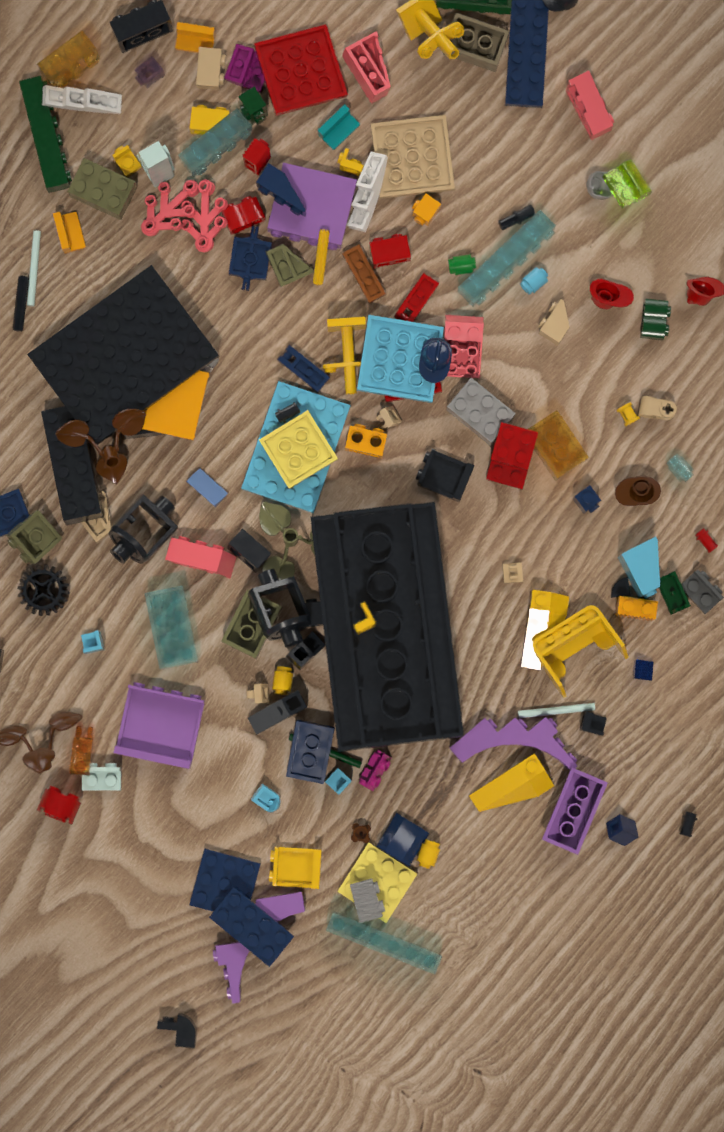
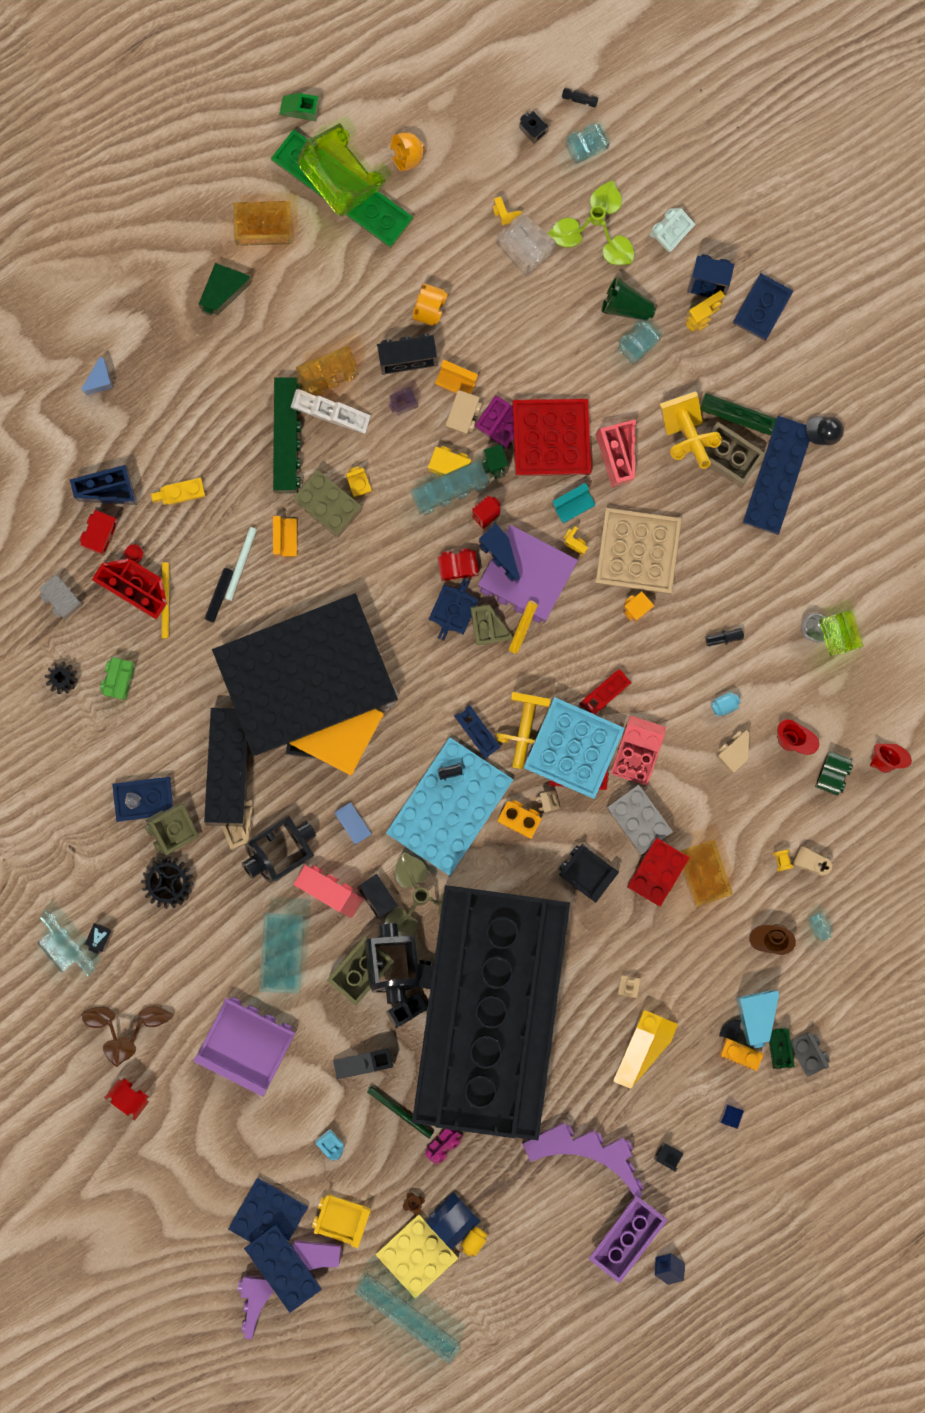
camera: 15 degrees right, 0 degrees up
reddish brown plant [55,409,146,484] -> none
clear orange hinge [69,726,94,775] -> none
medium azure panel [81,630,104,654] -> none
light aqua bracket [81,763,122,791] -> none
light aqua wedge [136,141,175,188] -> none
coral plant [141,180,199,236] -> none
black brick [157,1013,197,1048] -> none
coral plant [181,179,228,253] -> none
tan tile [247,684,269,704] -> none
light yellow plate [259,410,338,489] -> none
yellow brick [272,666,293,695] -> none
dark blue plate [286,719,335,784] -> none
medium azure panel [325,768,352,795] -> none
dark orange plate [342,245,386,304] -> none
white slope [347,152,388,233] -> none
light grey brick [350,878,385,923] -> none
yellow panel [354,602,376,634] -> none
red brick [369,234,411,268] -> none
dark blue piece [419,338,452,383] -> none
green brick [448,254,476,276] -> none
clear light blue brick [457,210,556,307] -> none
yellow wedge [469,753,554,812] -> none
light aqua bar [518,703,595,718] -> none
yellow windscreen [532,605,629,698] -> none
coral wedge [566,70,614,140] -> none
dark blue brick [573,485,601,514] -> none
black pin [679,811,698,837] -> none
red pin [695,528,718,553] -> none

